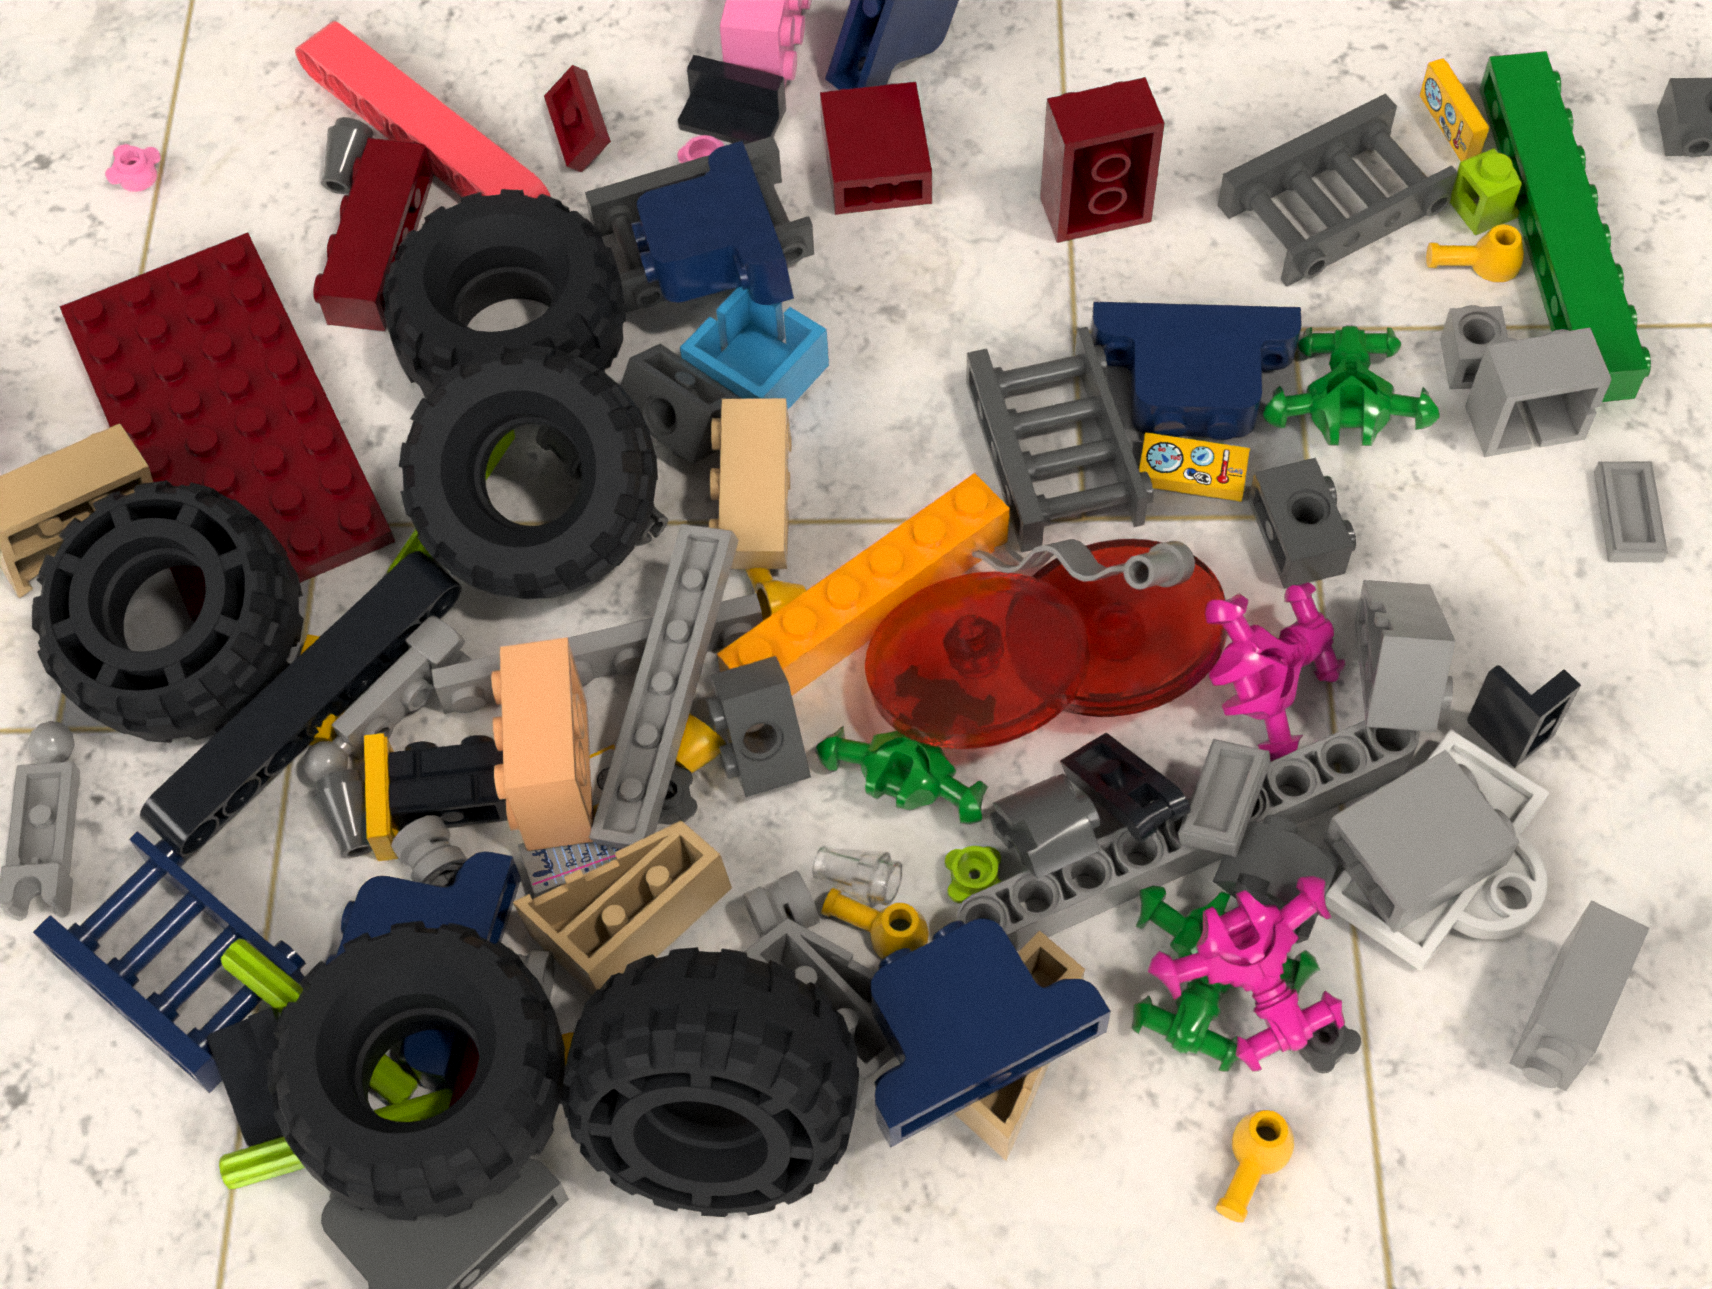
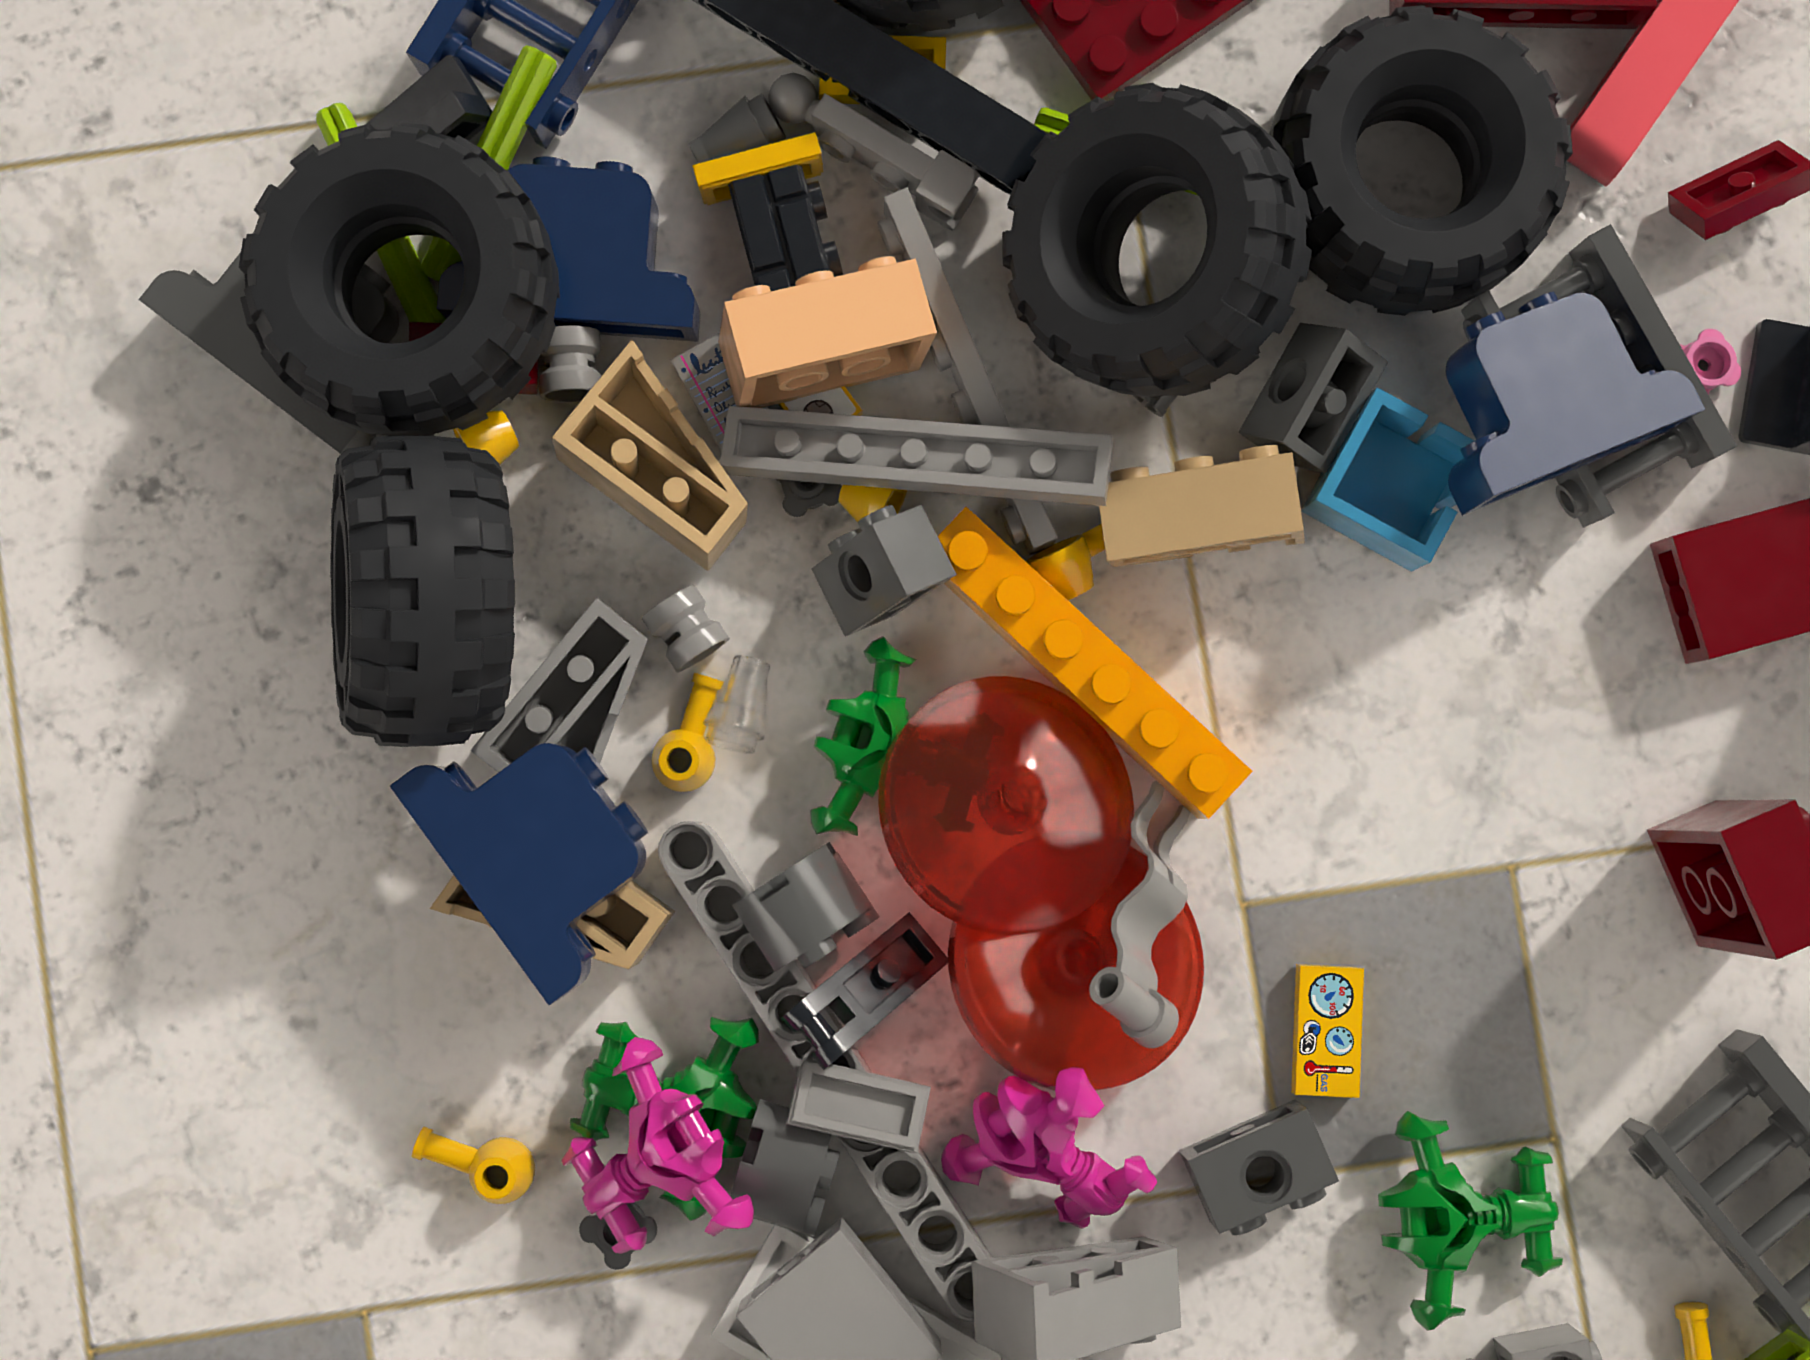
camera: 75 degrees right, 25 degrees up
light grey wheel [391,815,467,887] -> none
lime plate [945,846,1002,904] -> none
dark grey fence [966,327,1154,552] -> none
dark blue brick [1090,302,1302,440] -> none

